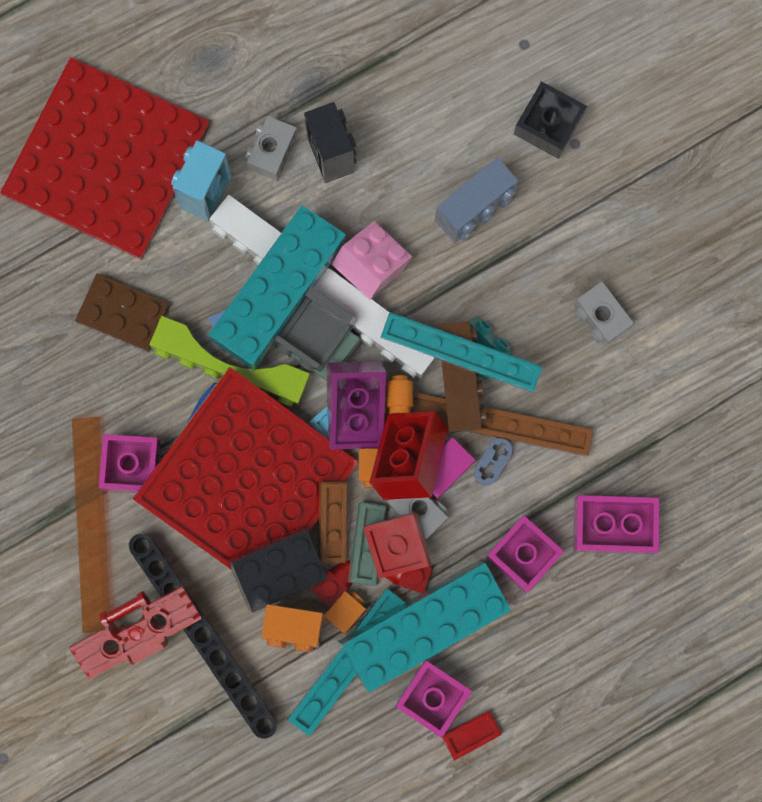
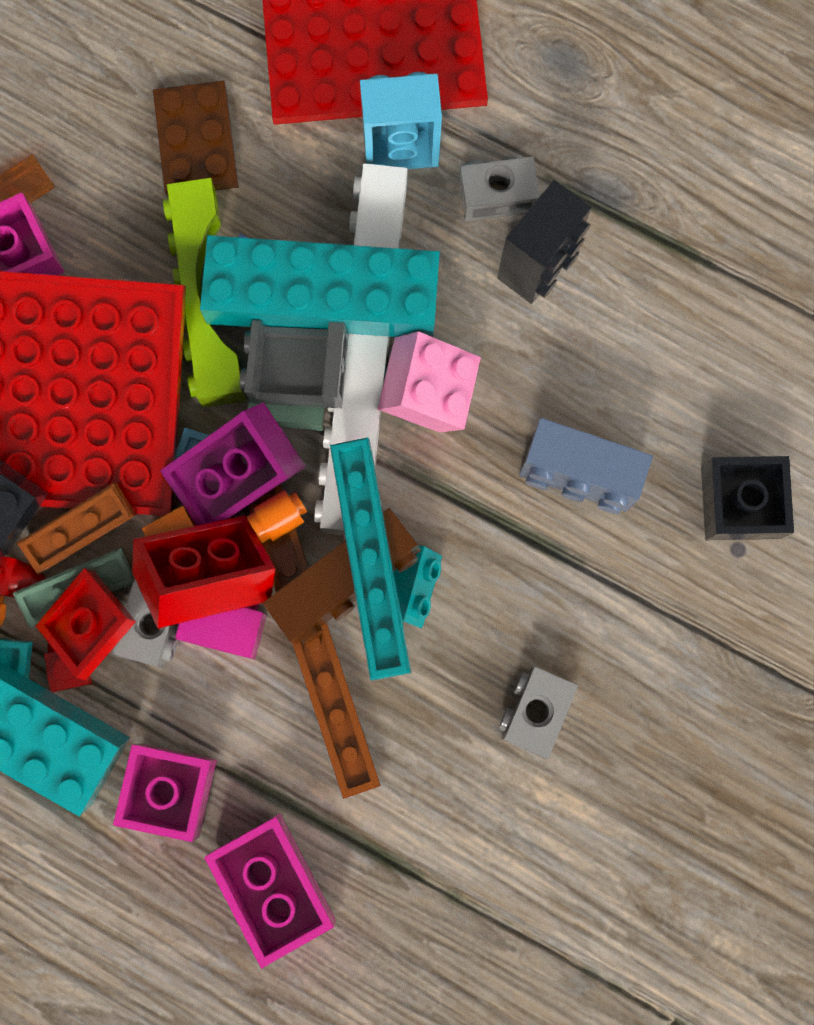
camera: 60 degrees right, 0 degrees up
sand blue beam [474,438,512,486] -> none

